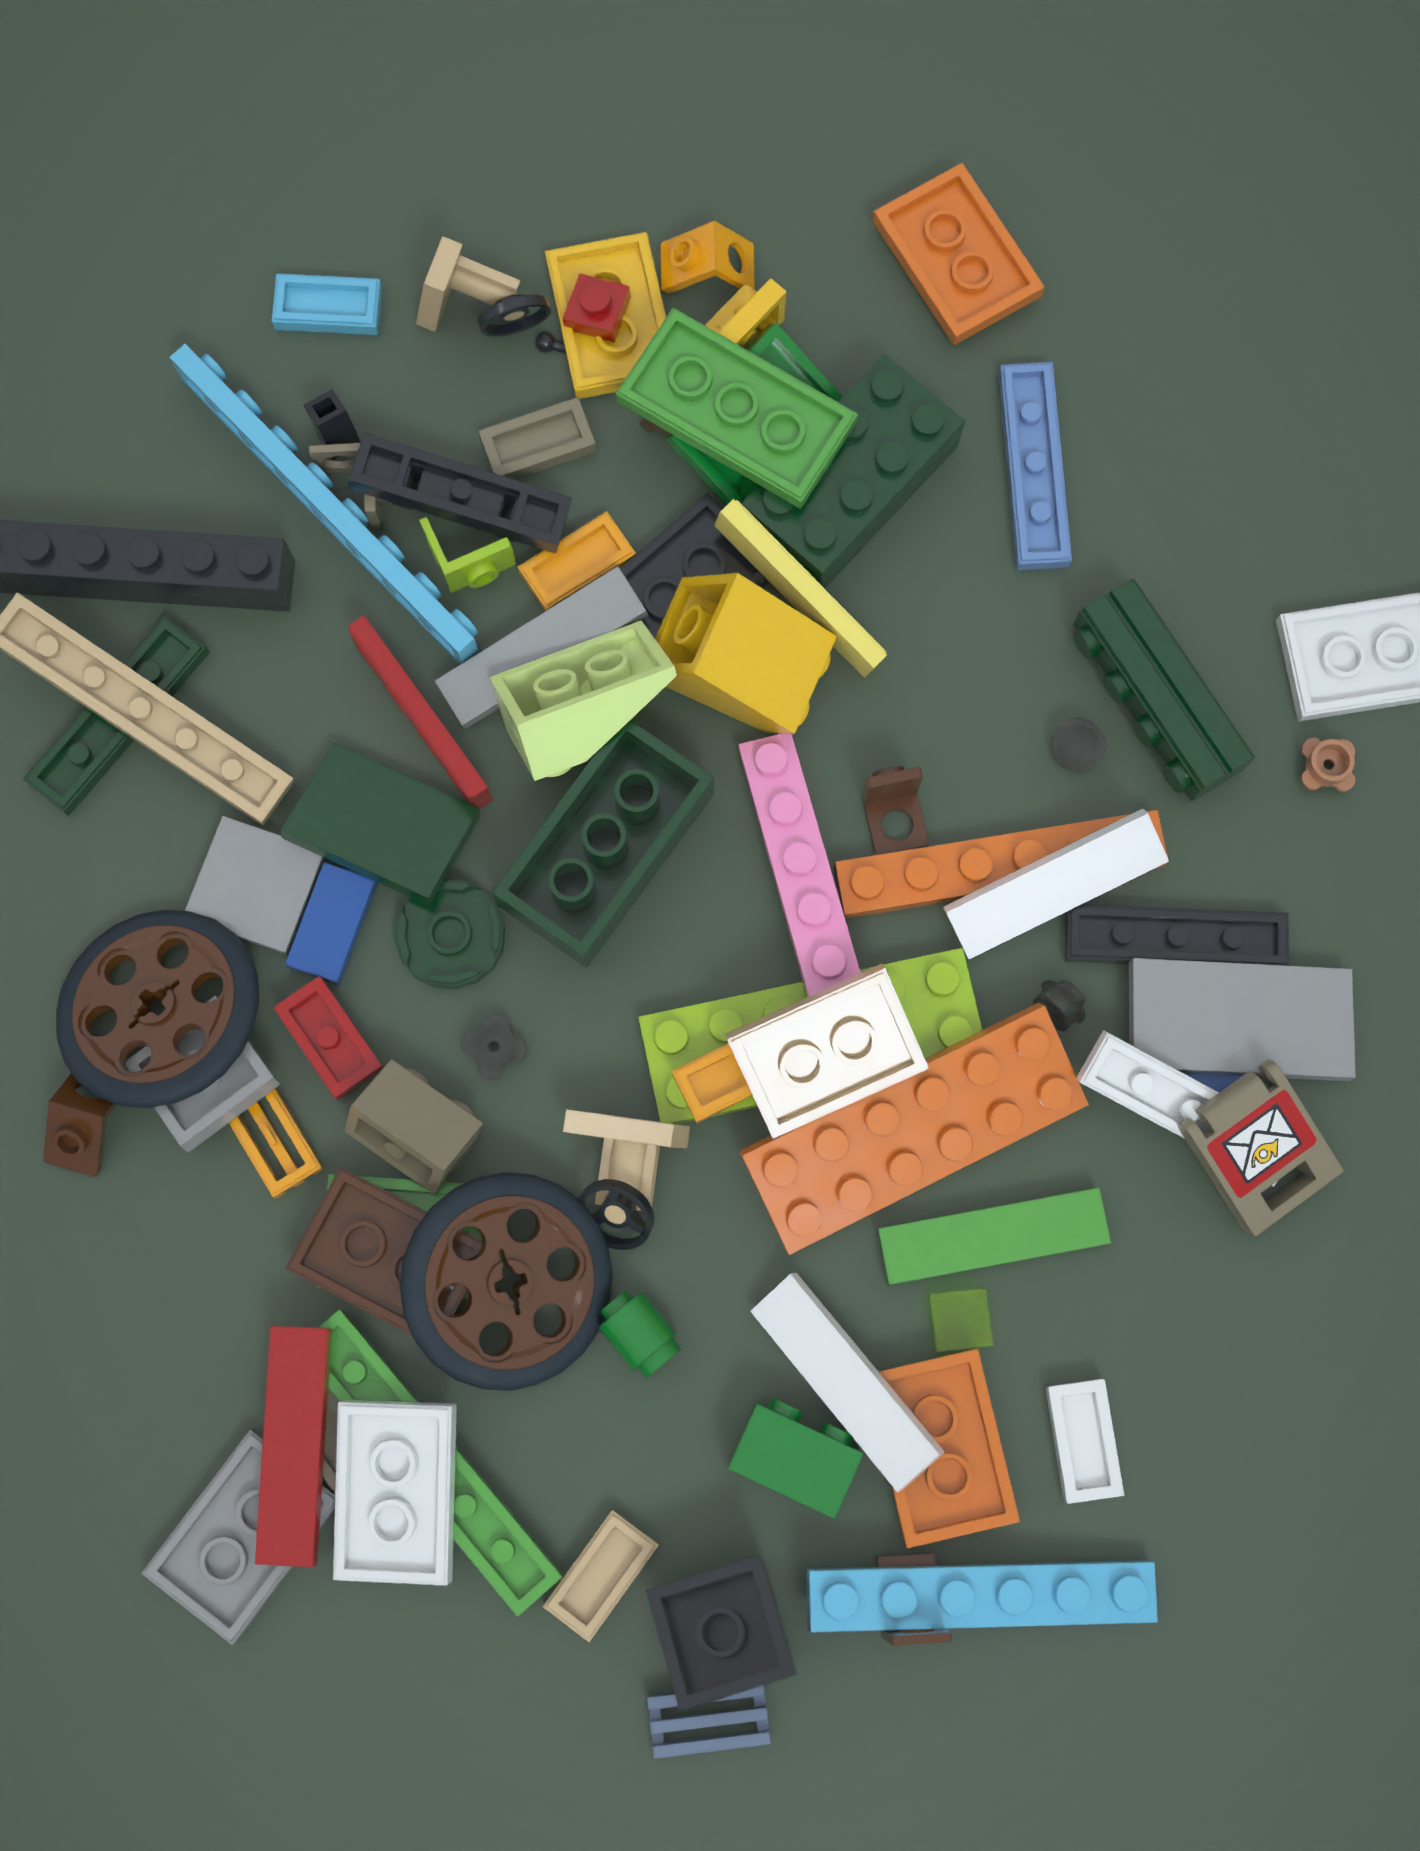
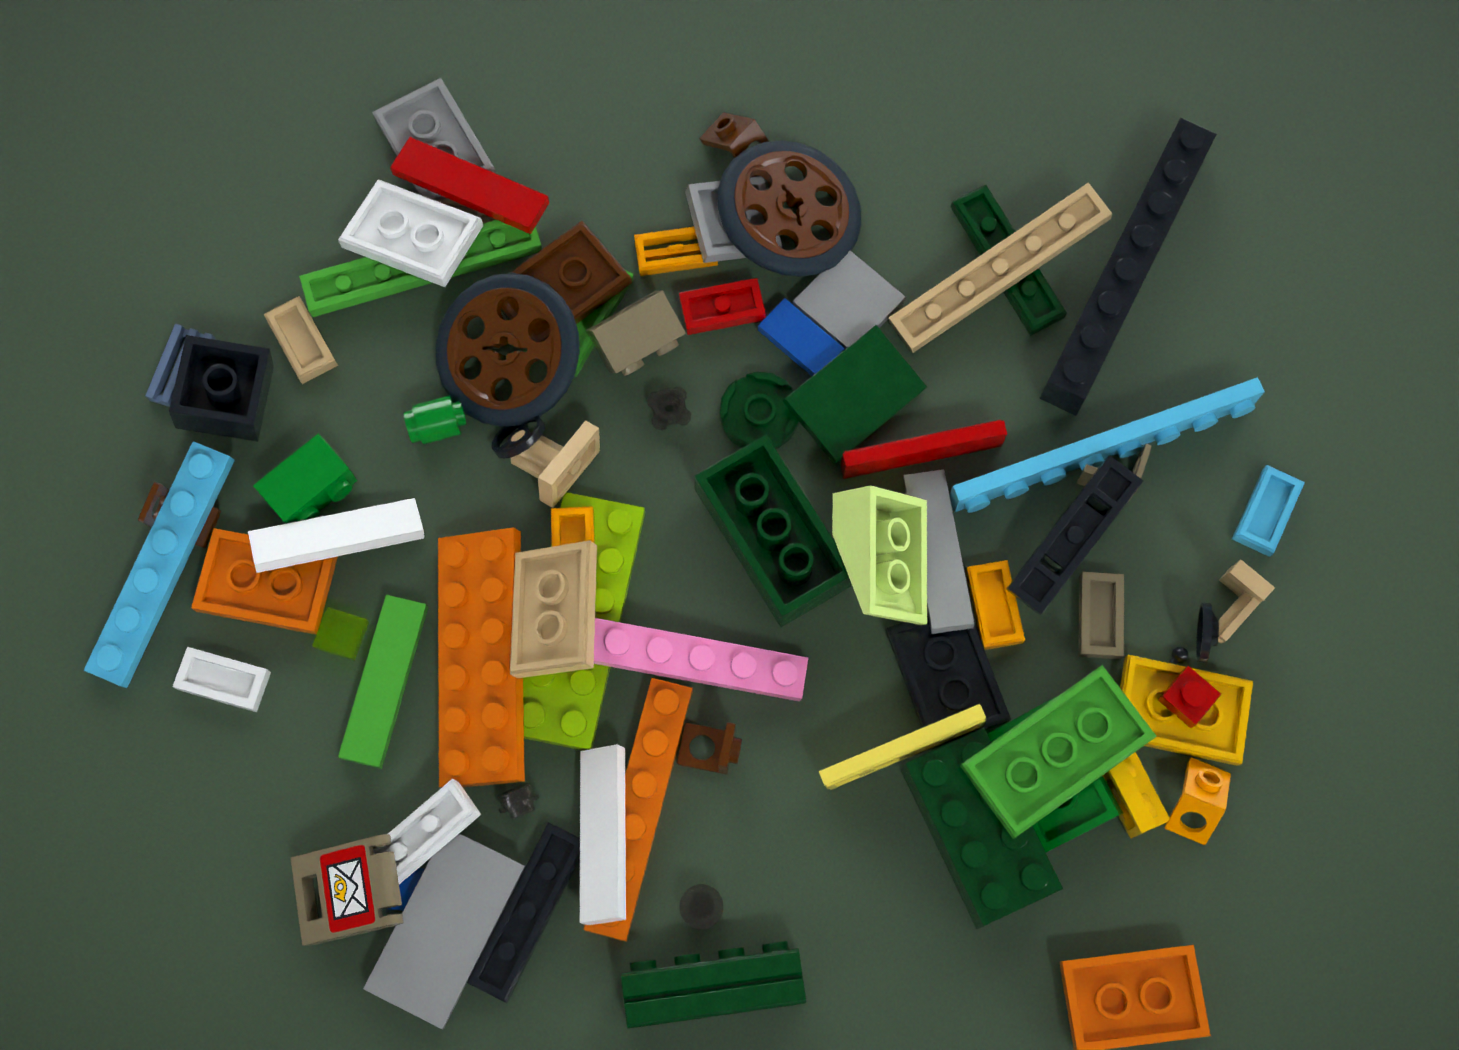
camera: 115 degrees right, 5 degrees down
black piece [303,389,361,460] -> none
lime bracket [419,517,516,593] -> none
yellow slope [655,573,837,734] -> none
medium blue tile [998,362,1072,571] -> none

